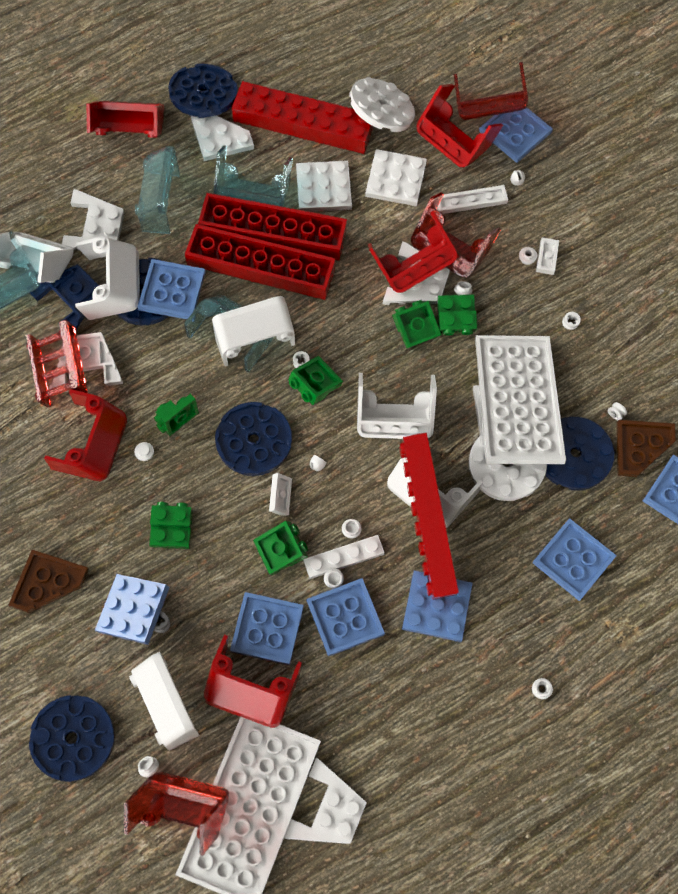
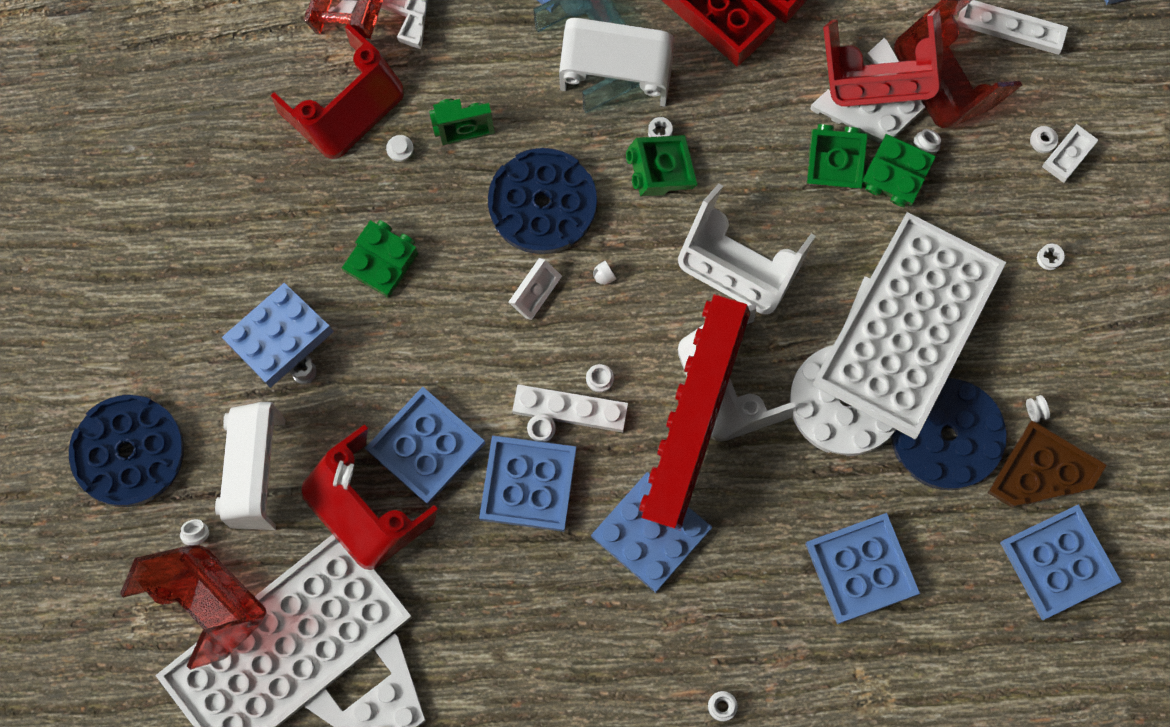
camera: 35 degrees right, 5 degrees up
reddish brown plate [8,550,89,613] -> none
green plate [253,521,308,575] -> none
white hinge [510,170,525,186] -> none
none -> white bush [333,461,354,490]

